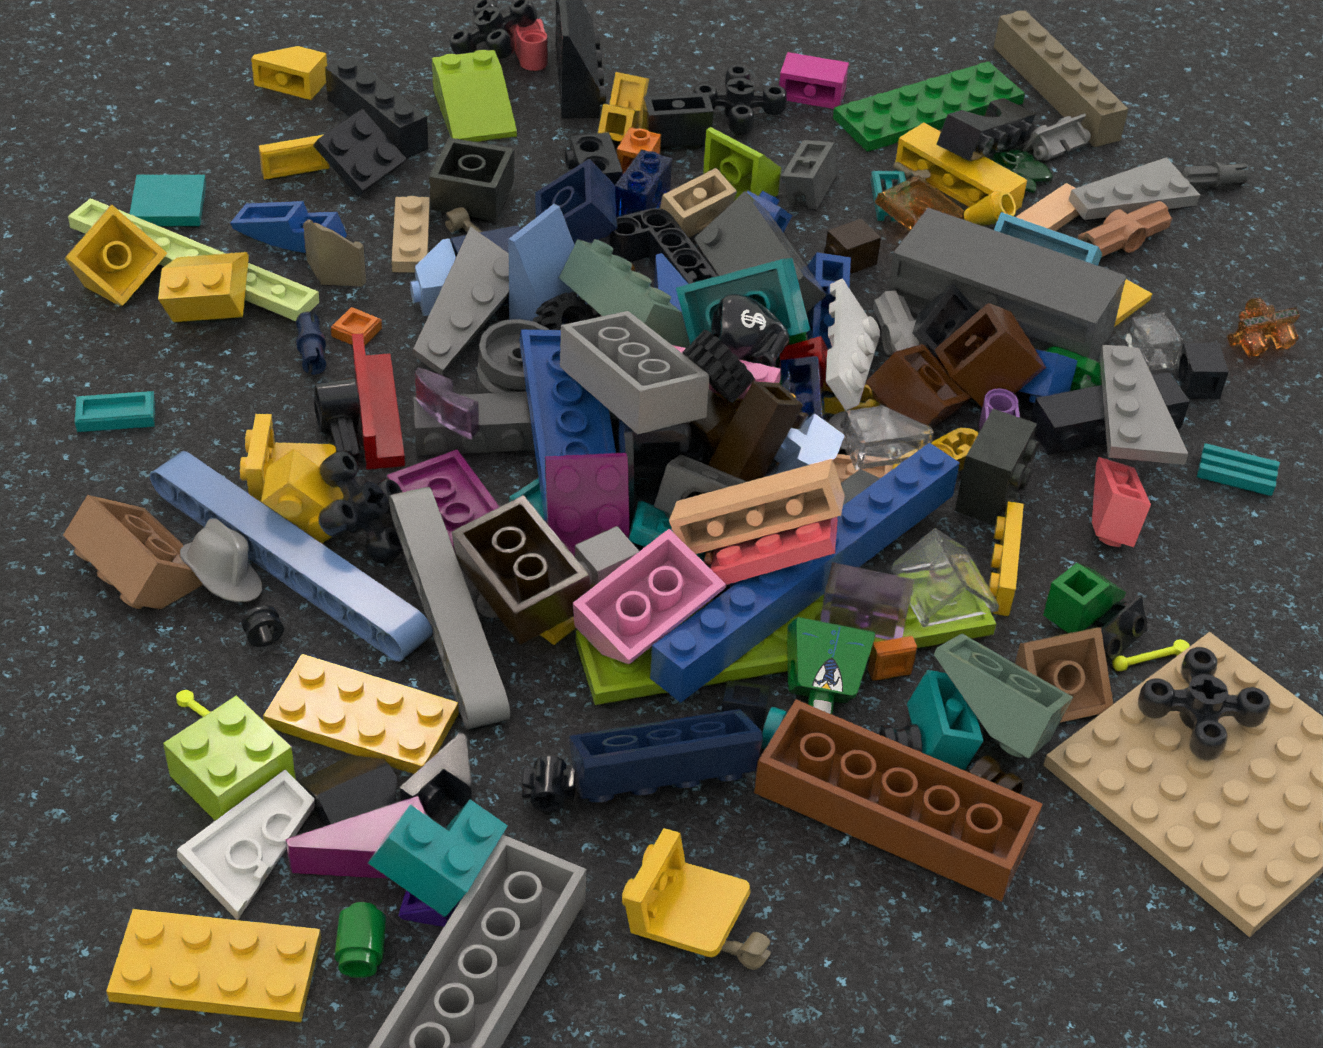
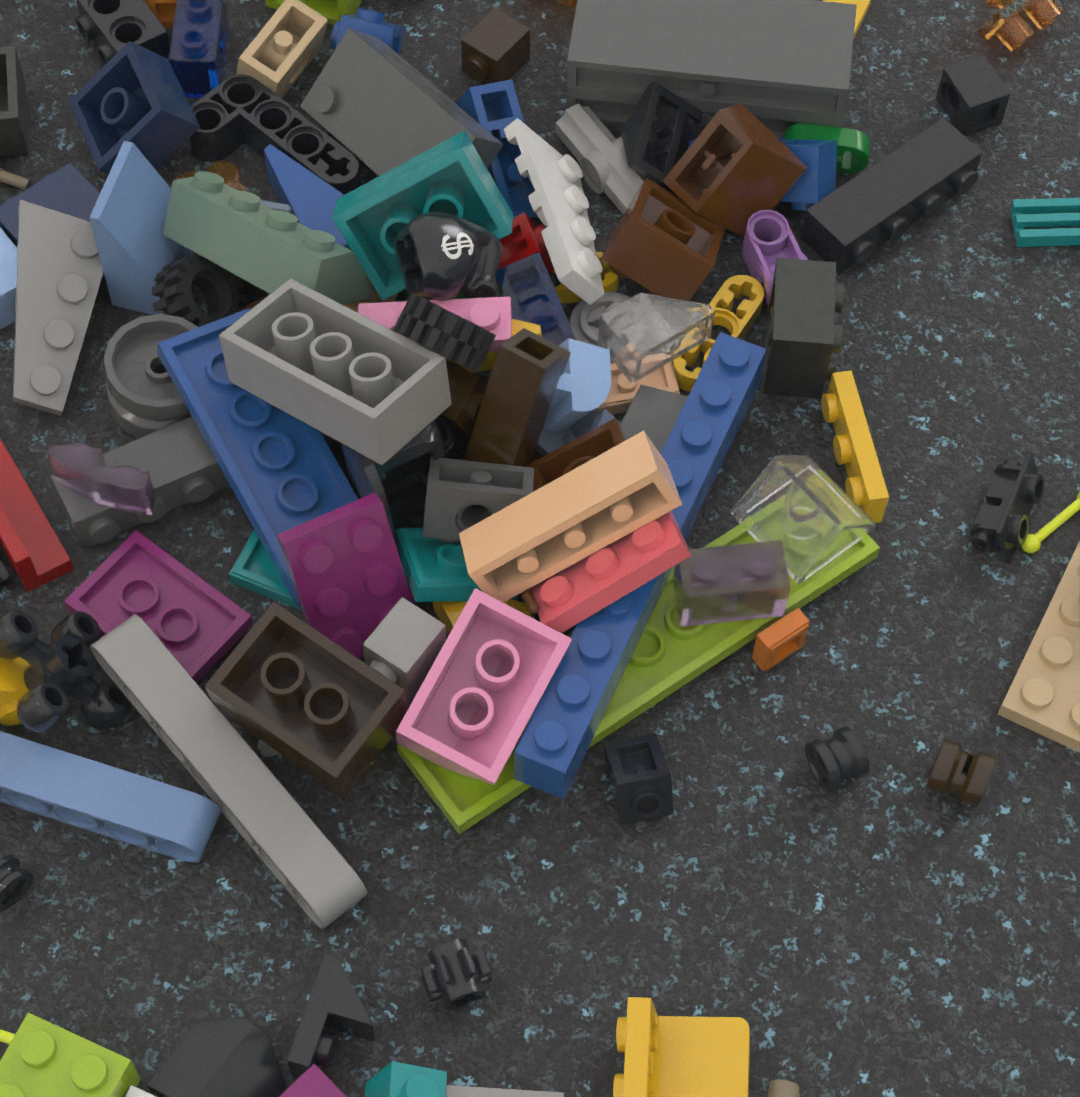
camera: 20 degrees left, 15 degrees up
plate [263,654,459,774] -> none
dark blue slope [569,709,763,802] -> none
dark orange brick [754,700,1043,902] -> none
teal tile [761,707,787,750] -> none
green torso [787,617,875,714] -> none
teal brick [907,670,983,770] -> none
sand green slope [934,634,1073,759] -> none
medium nougat slope [1015,628,1113,723] -> none
green slope [1043,563,1126,633] -> none
coral slope [1092,457,1151,547] -> none
light grey wing [1100,345,1188,465] -> none
clear brick [1124,312,1183,371] -> none

